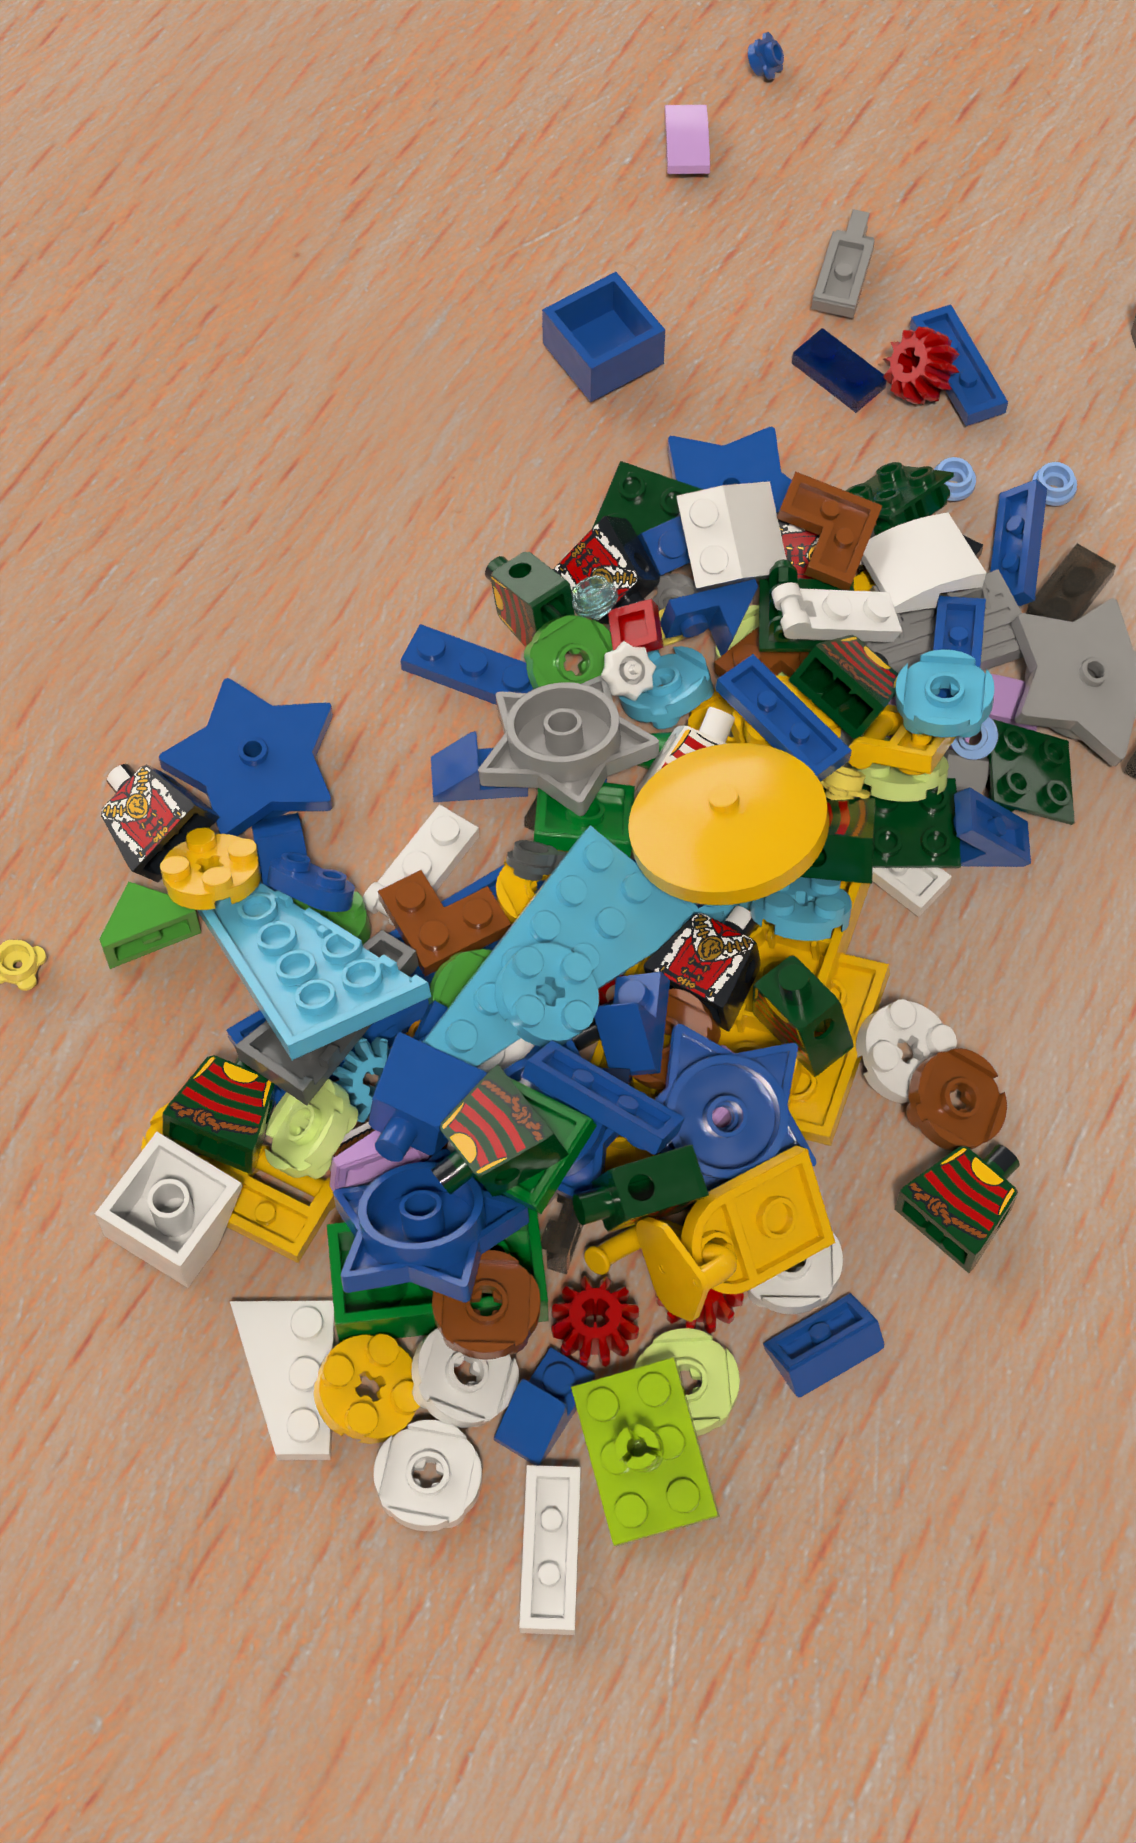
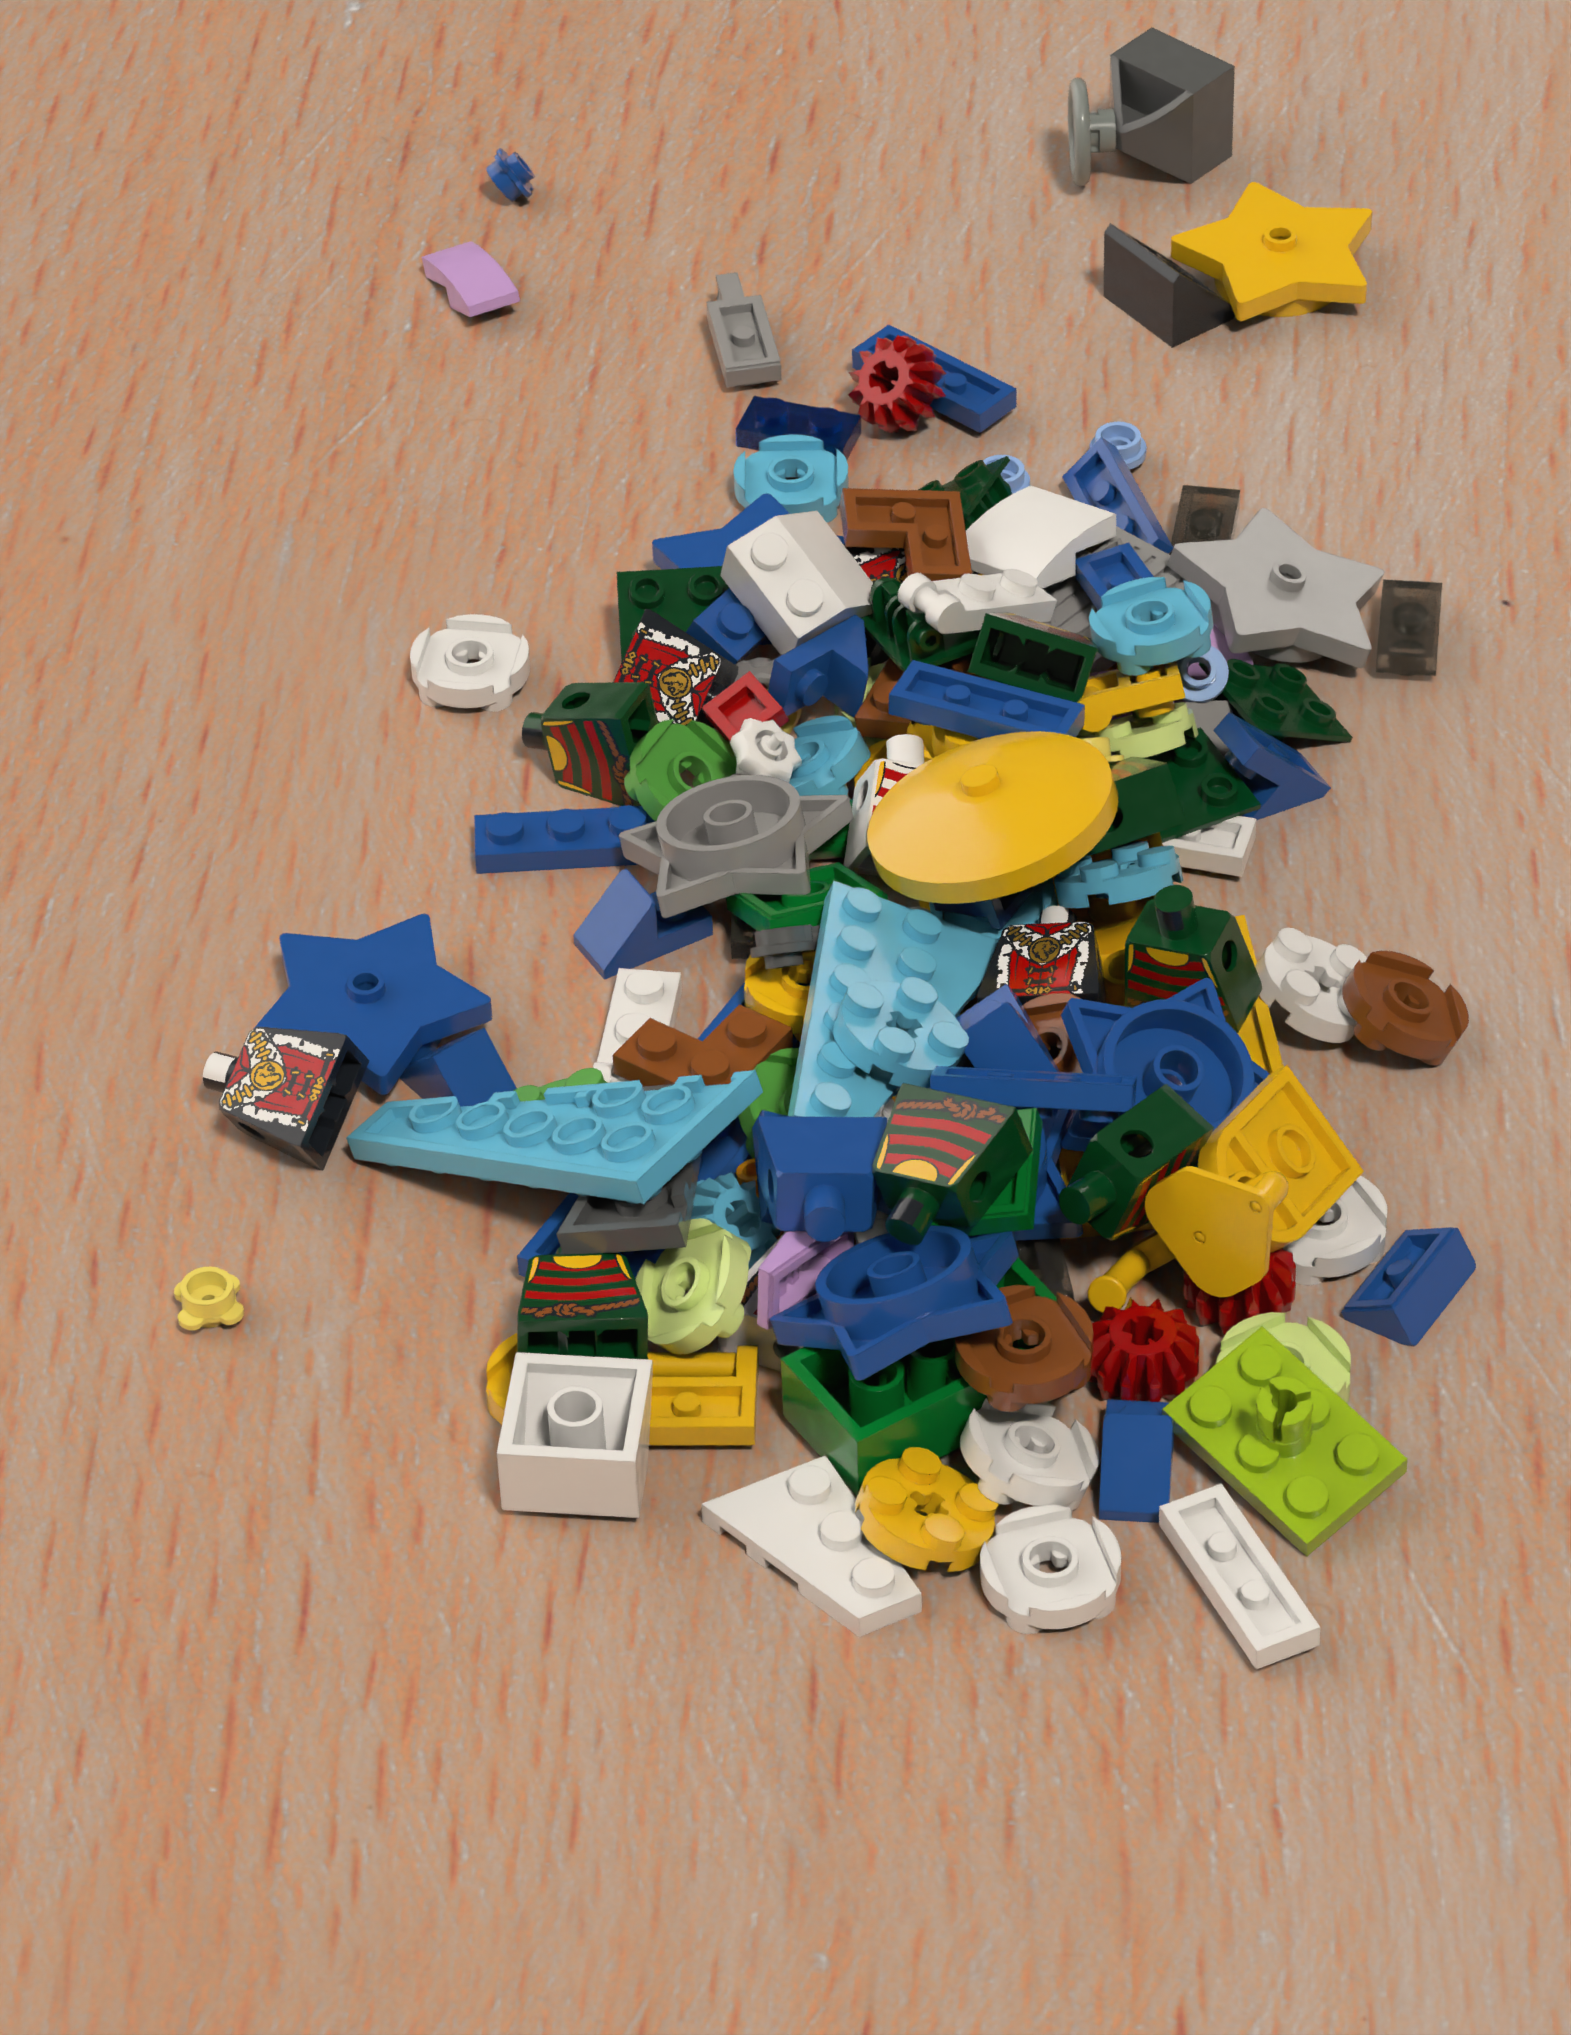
camera: 25 degrees left, 20 degrees down
bright green slope [99,881,201,969] -> none
yellow plate [160,828,261,910] -> none
blue plate [267,852,355,912] -> none
blue piece [542,272,665,402] -> none
clear light blue plate [572,575,618,618] -> none
torso [894,1144,1020,1273] -> none
none -> white plate [410,614,530,712]
none -> medium azure plate [733,434,849,523]

